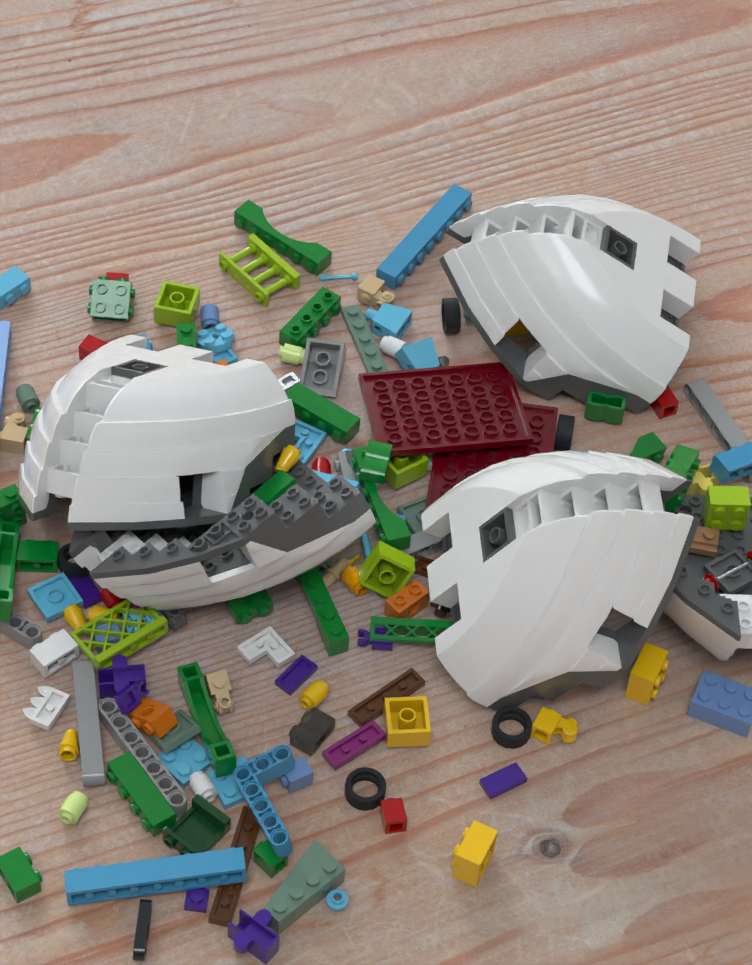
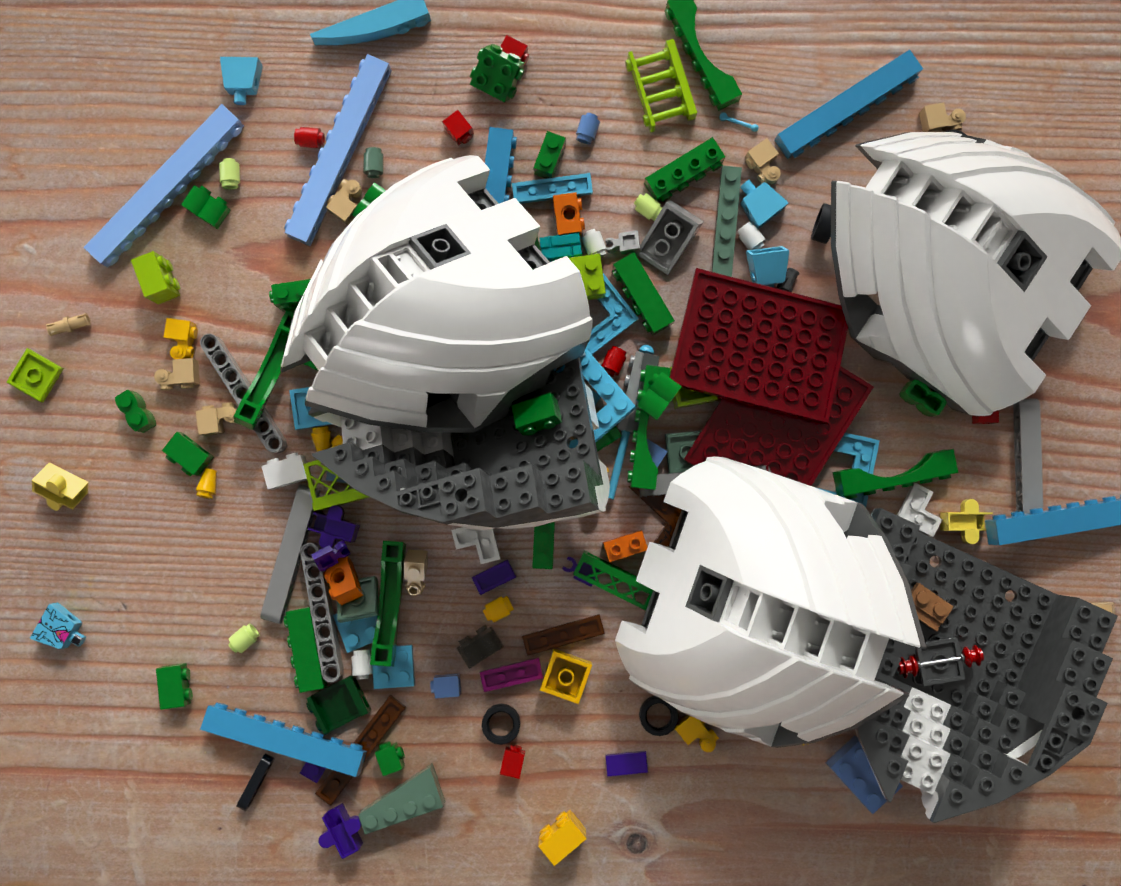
camera: 30 degrees right, 35 degrees up
white plate [23,686,70,731] -> none
yellow cone [58,729,79,761] -> none
lime brick [154,280,200,327] -> none
medium azure plate [197,324,235,353] -> none
dark azure beam [233,745,295,857] -> none
yellow cone [274,444,301,473] -> none
medium azure plate [326,889,349,911] -> none
lime brick [358,540,415,598] -> none
black tyre [554,414,575,451] -> none
green wedge [664,444,701,512] -> none
lime brick [702,485,751,531] -> none

